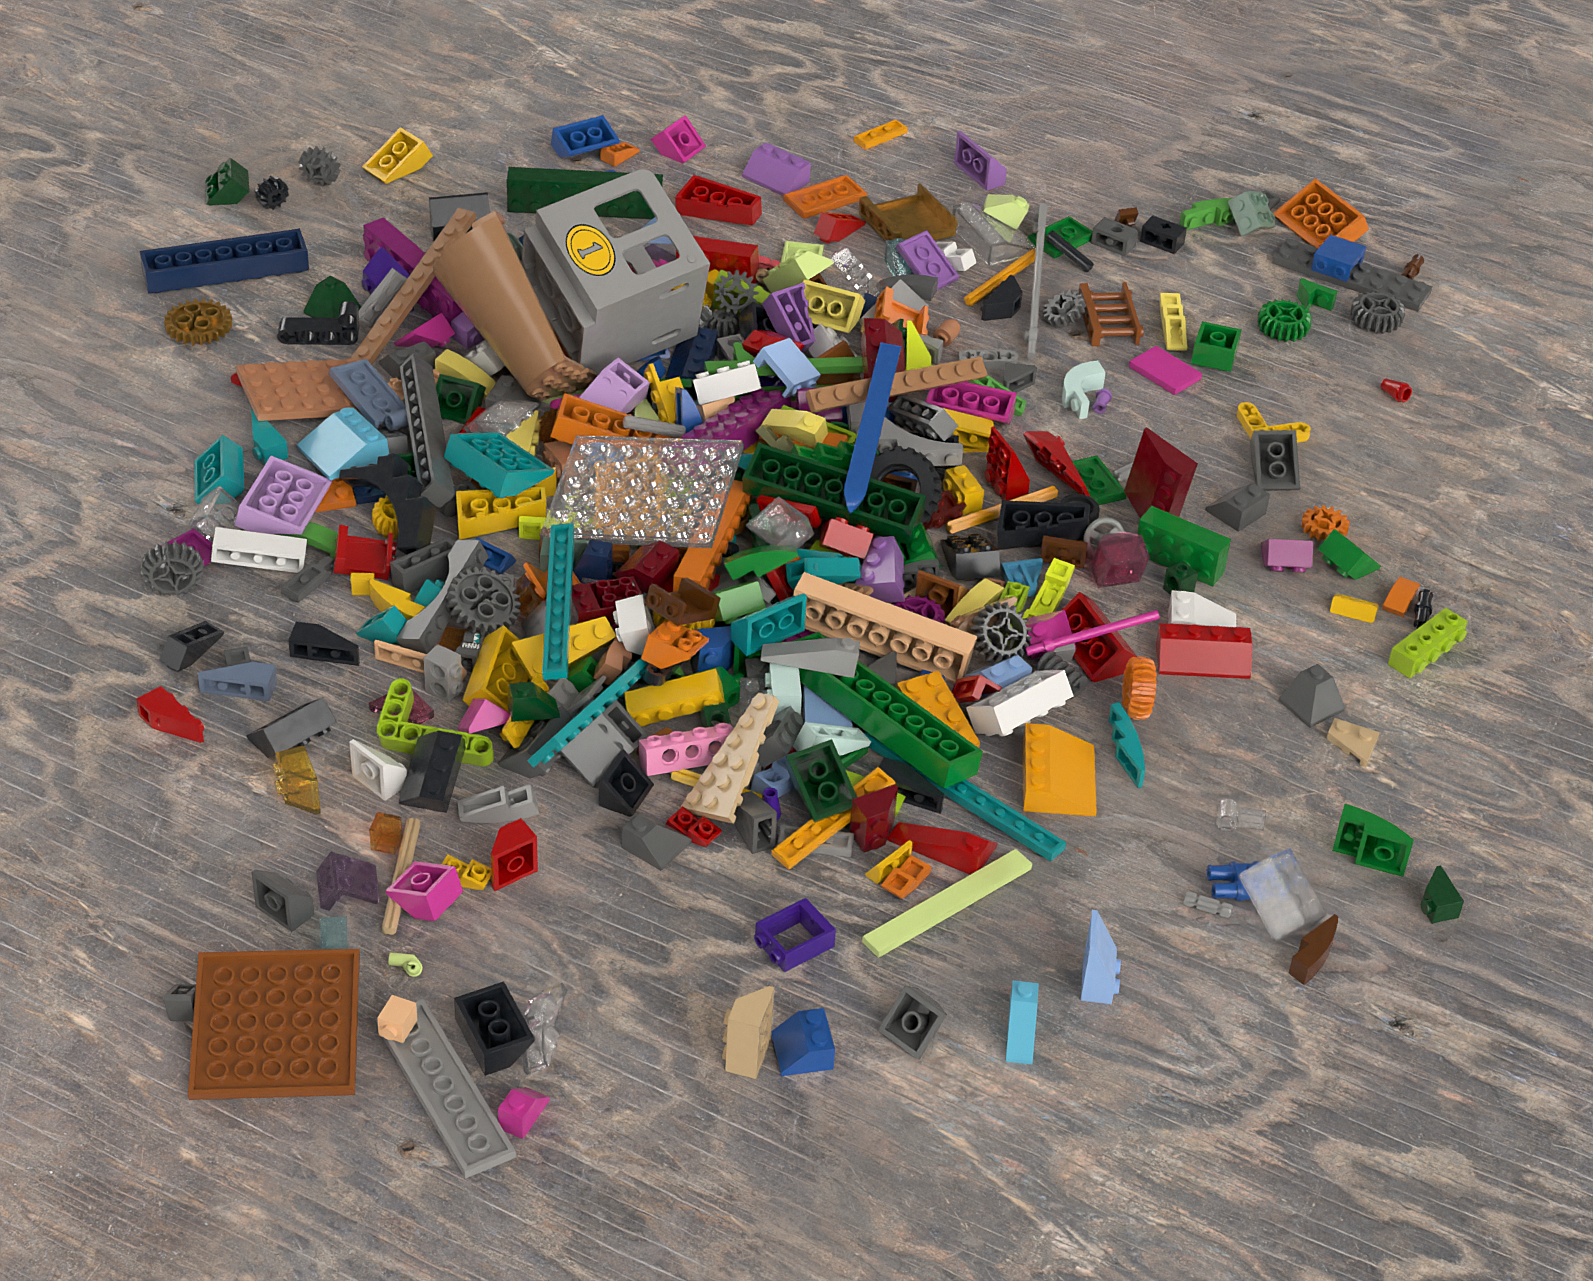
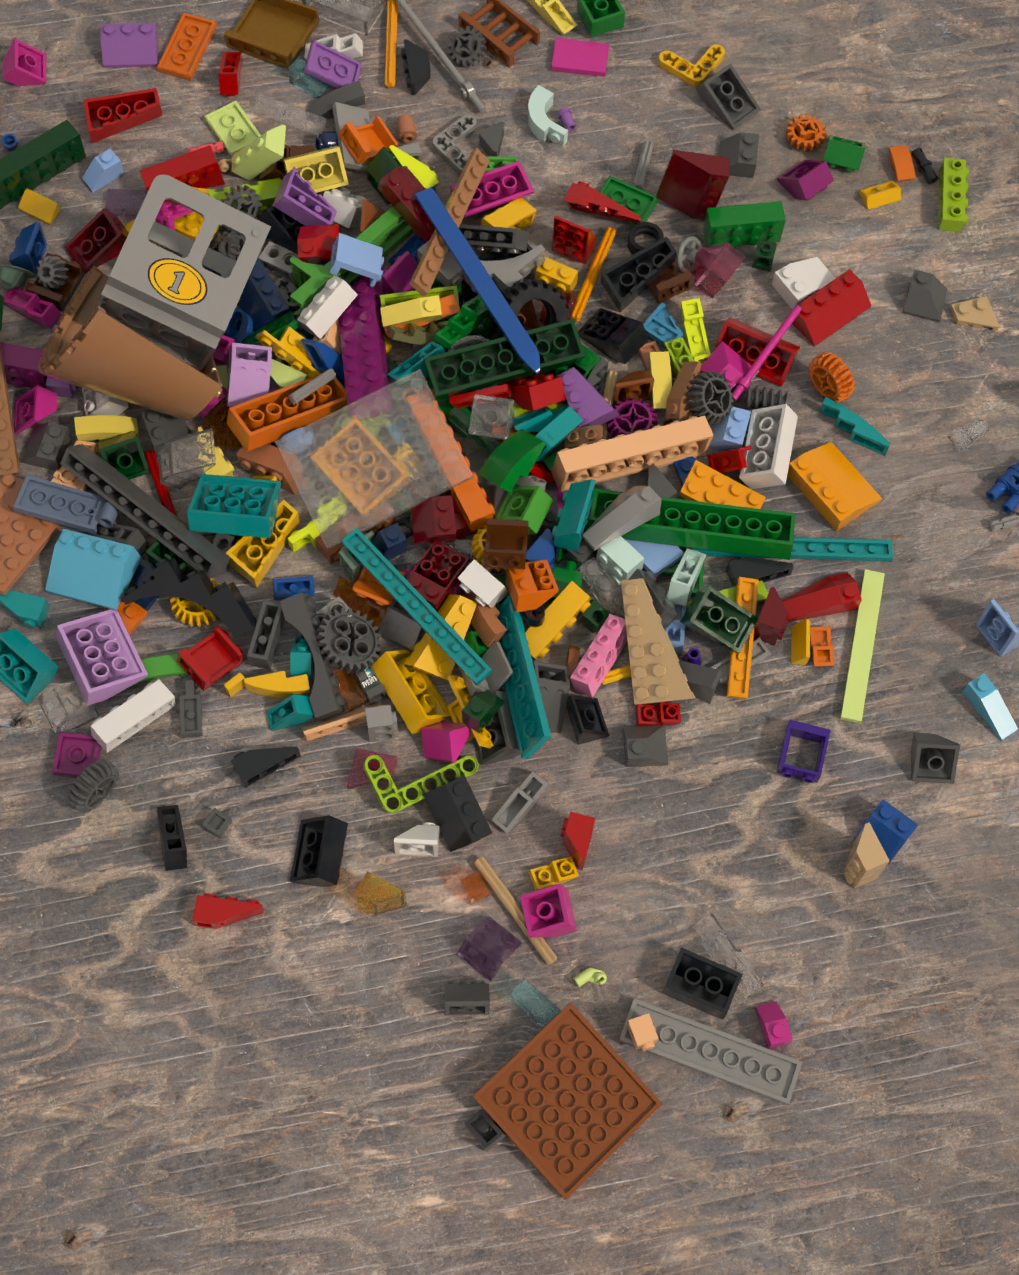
camera: 40 degrees left, 25 degrees up
sand blue slope [198,662,277,701] -> none

